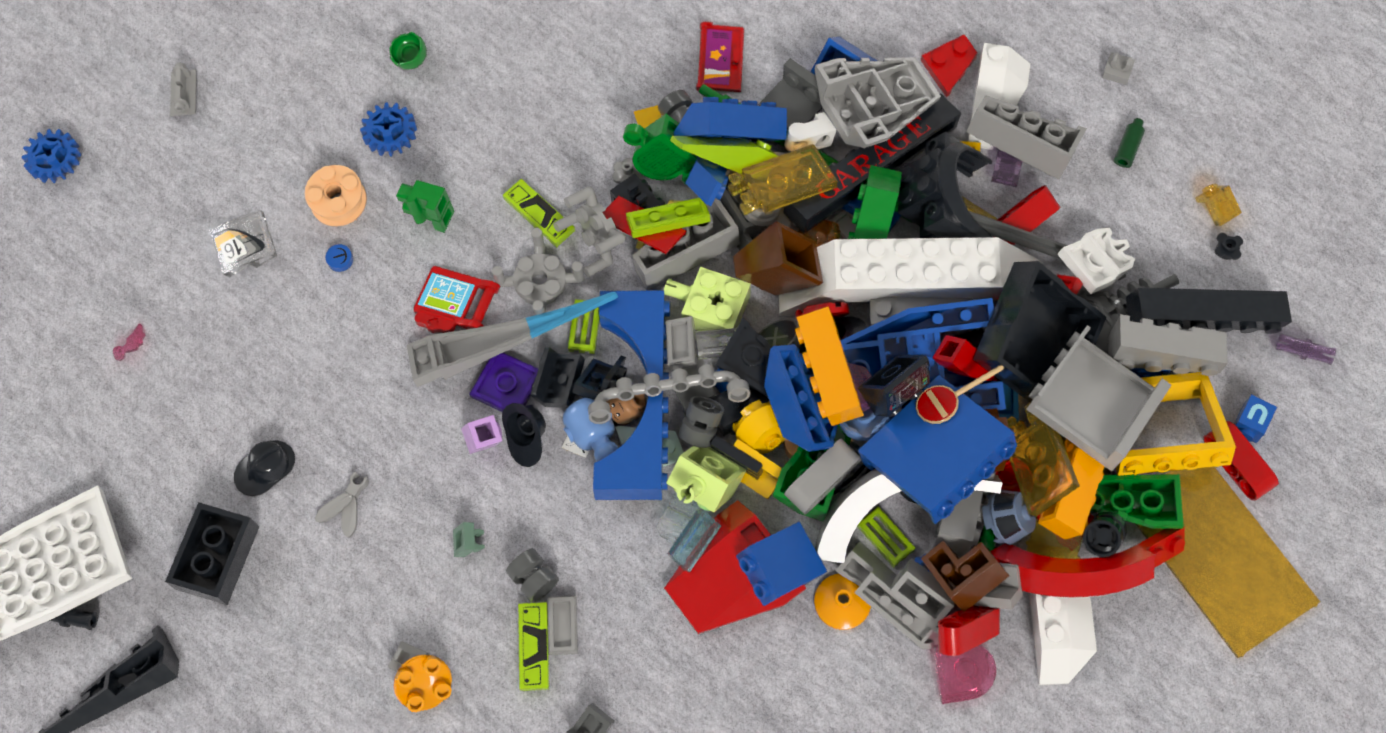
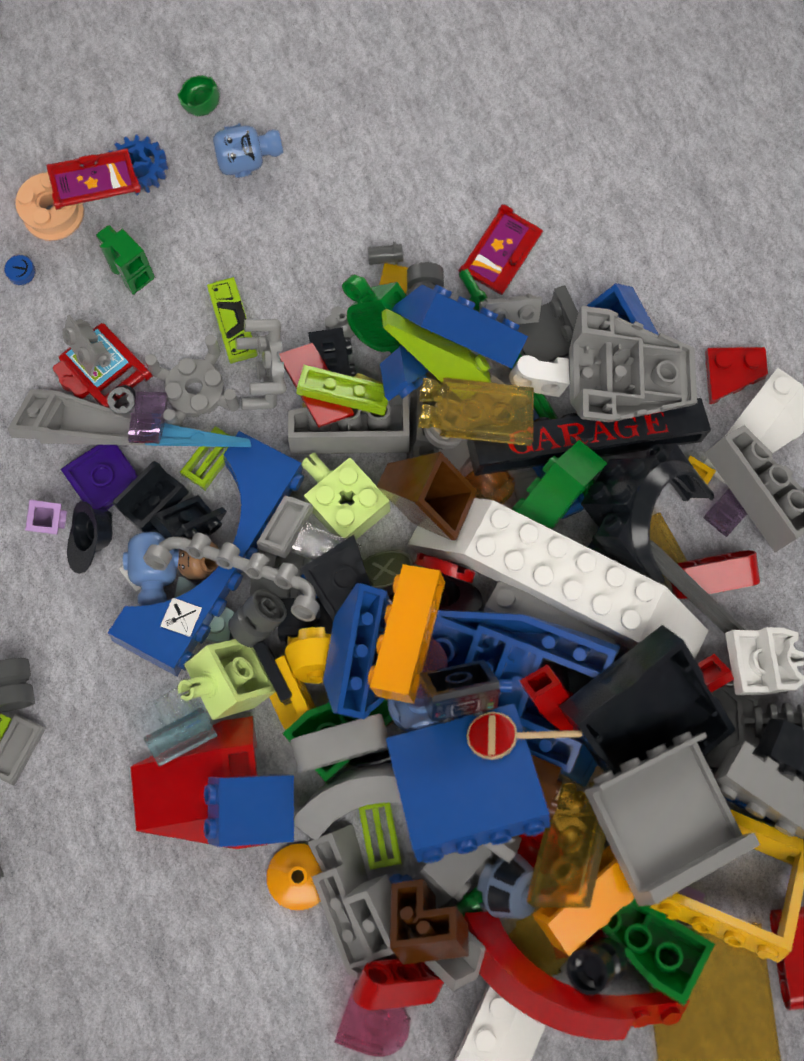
camera: 25 degrees right, 5 degrees up
none -> door [46,148,141,210]
none -> light grey hinge [62,315,111,376]
none -> bush [107,385,137,414]
none -> clear purple slope [128,391,168,444]
none -> white sticker [160,598,202,637]
none -> medium blue piece [213,123,283,178]
none -> dark grey pin [368,242,404,265]
none -> light grey hinge [479,294,542,324]

